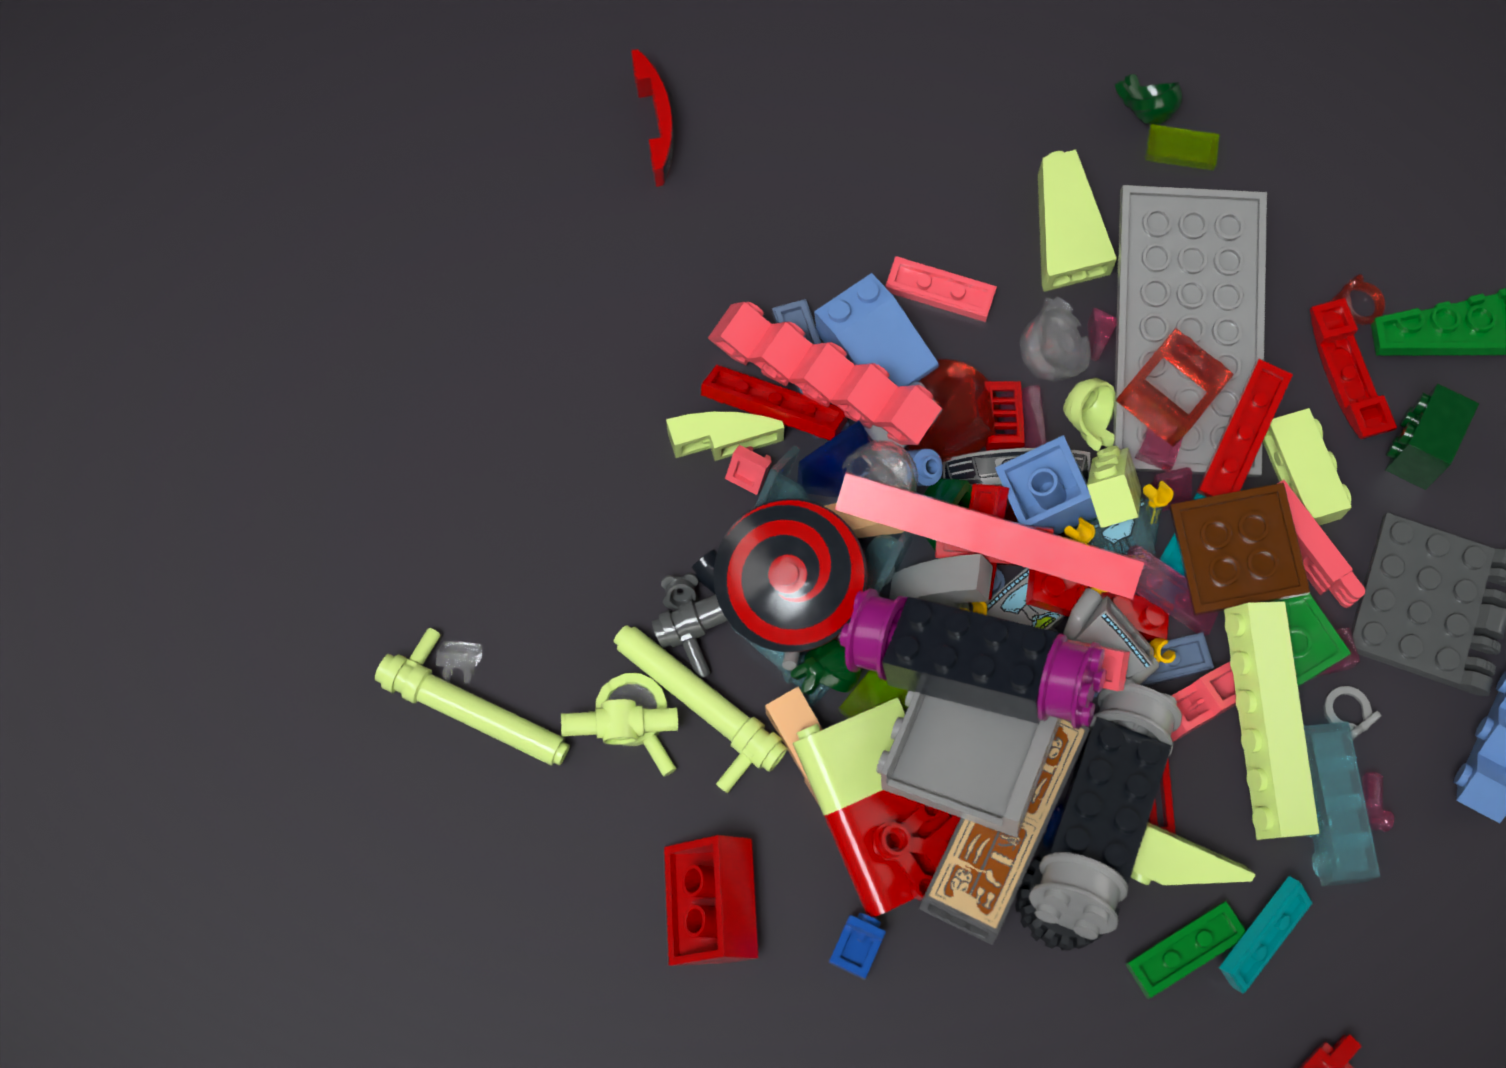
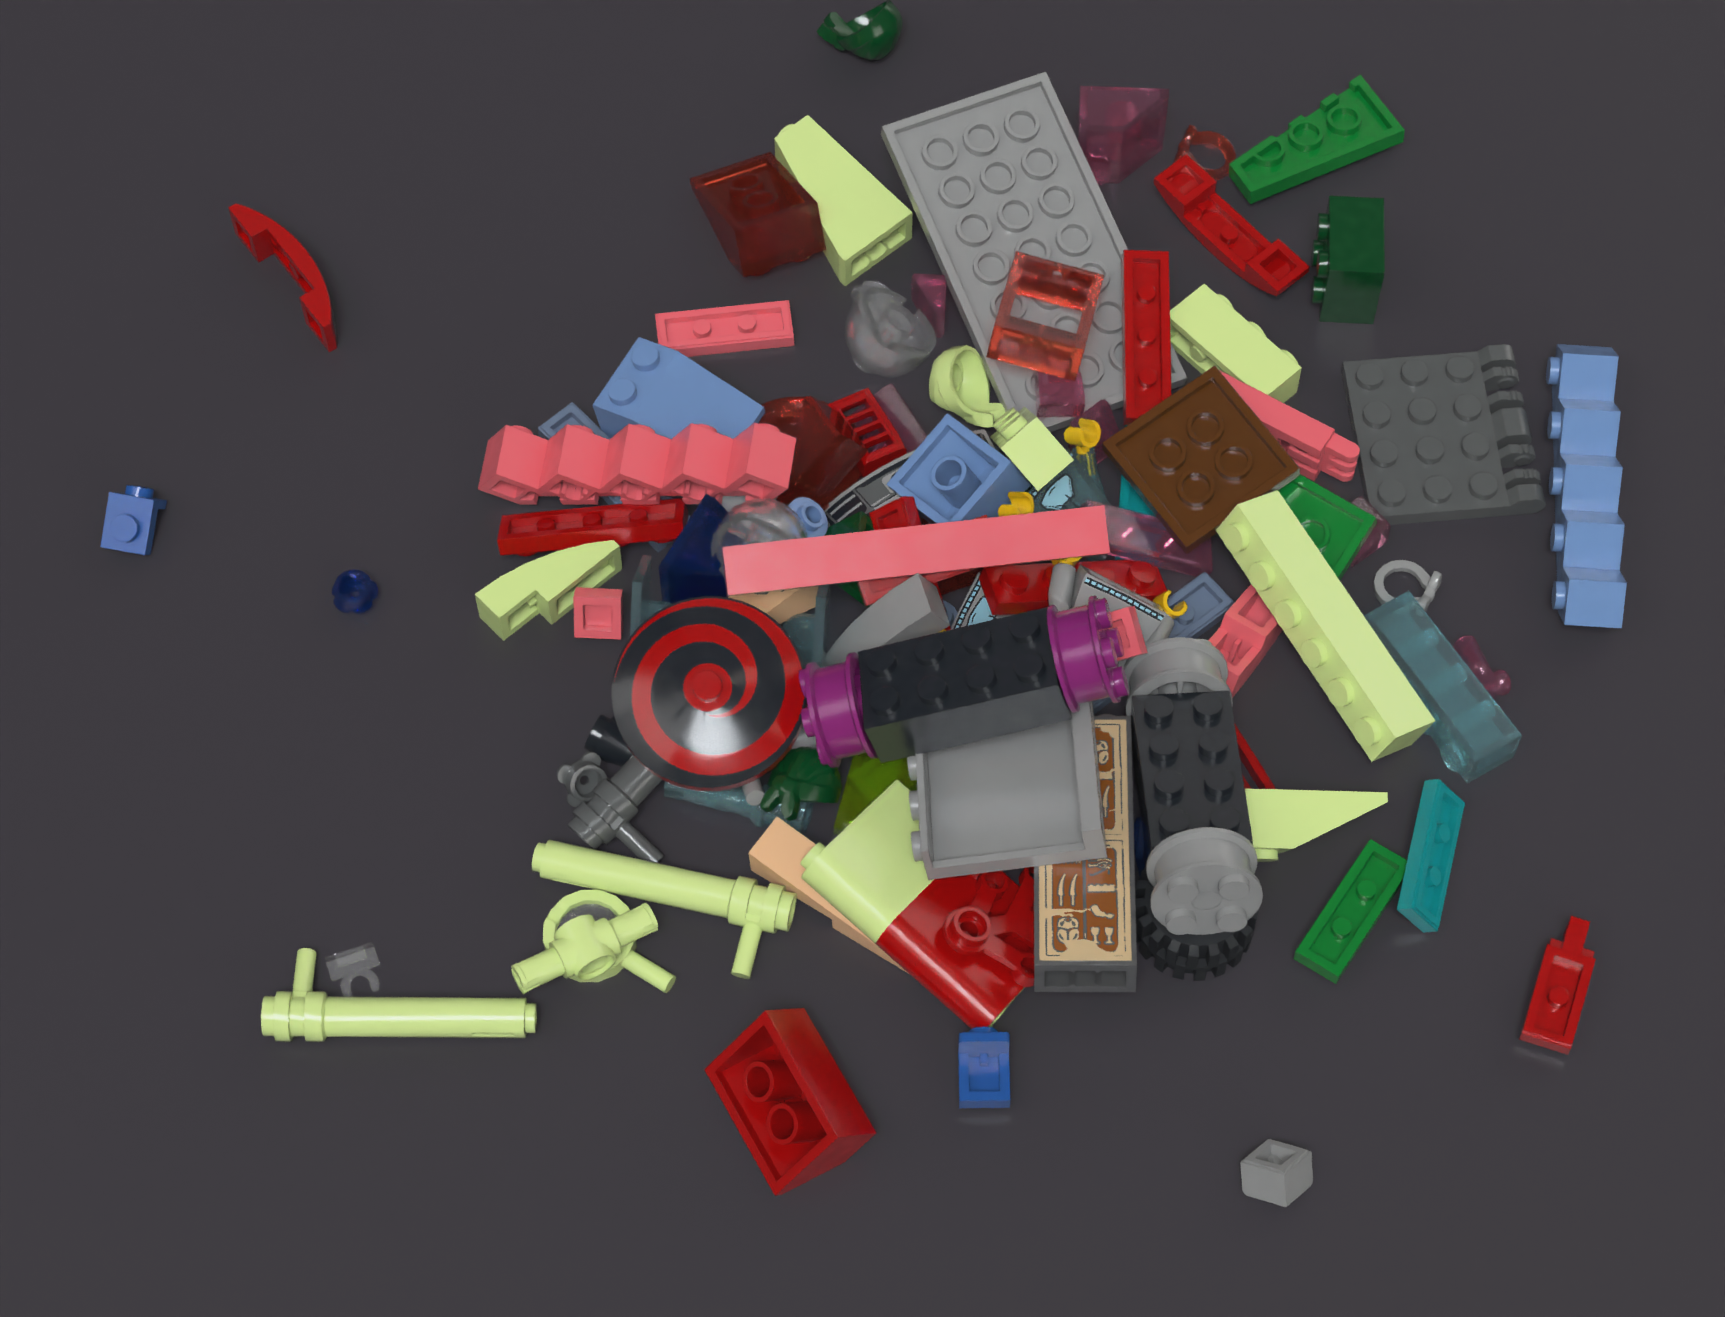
camera: 25 degrees left, 10 degrees down
clear neon green tile [1145,124,1219,170] -> none
none -> bracket [100,485,167,555]
none -> clear blue plate [332,570,378,614]
none -> clear red slope [689,152,826,277]
none -> clear pink slope [1076,86,1169,185]

